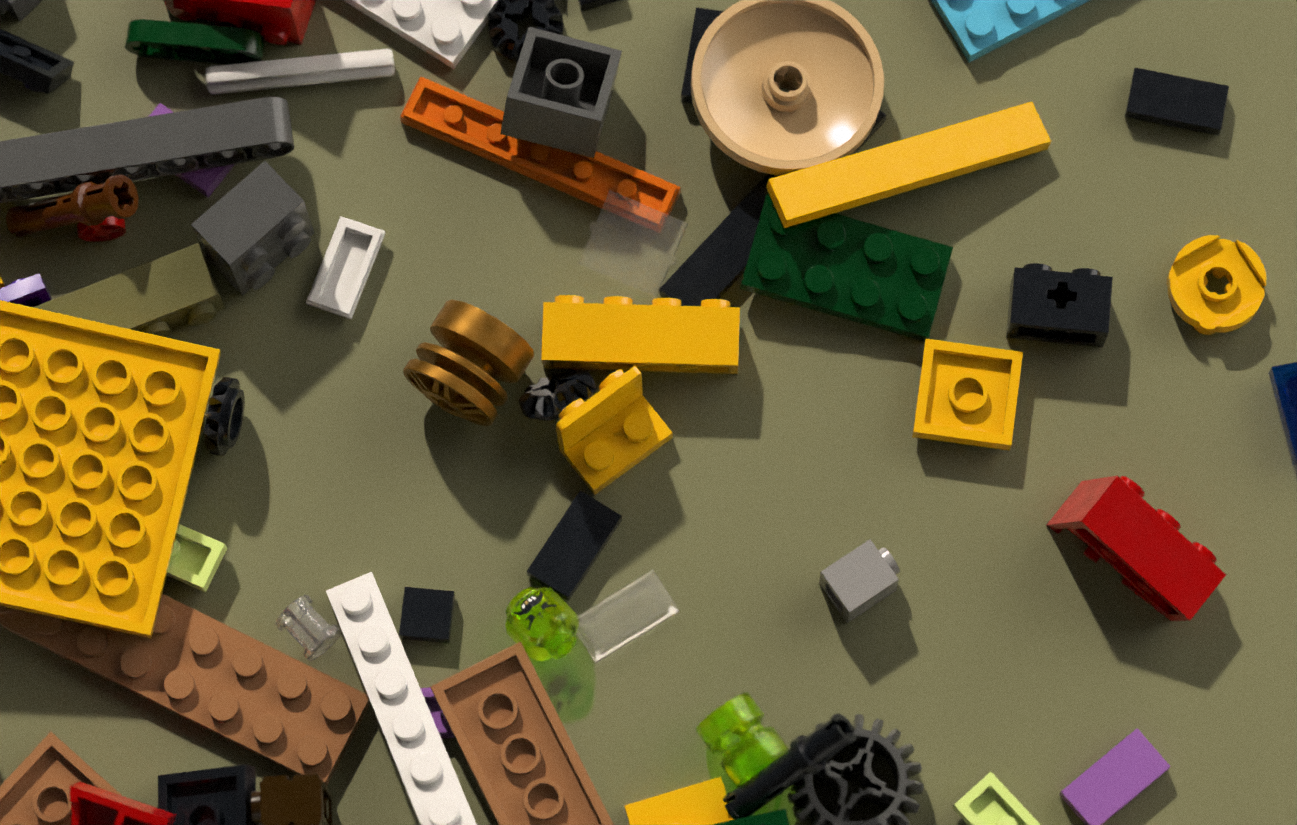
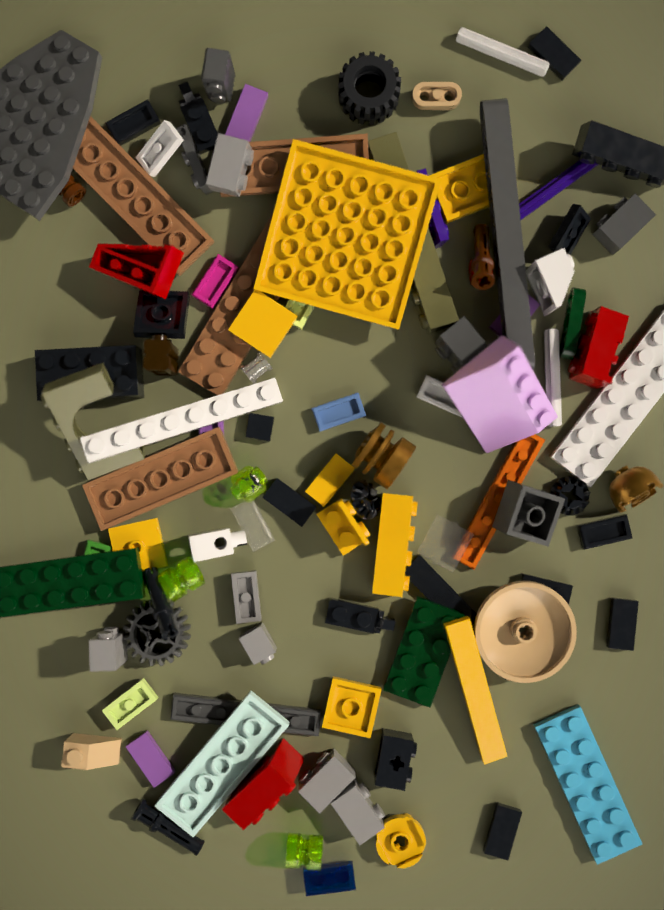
camera: 95 degrees right, 15 degrees up
black gear [203,377,245,456] -> none
none -> black pin [131,799,205,856]
none -> light aqua plate [155,691,289,837]
none -> dark grey tile [170,693,321,736]
none -> white torso [189,528,247,562]
none -> dark pink tile [192,254,240,309]
none -> yellow tile [228,290,298,358]
none -> light grey plate [231,570,262,624]
none -> clear neon green wheel [285,833,323,871]
none -> light grey brick [298,749,356,814]
none -> yellow tile [305,453,355,507]
none -> medium blue tile [312,393,366,432]
none -> black hinge [325,598,396,634]
none -> light grey brick [331,778,385,845]
none -> lavender slope [442,335,558,453]
none -> white slope [526,248,574,316]

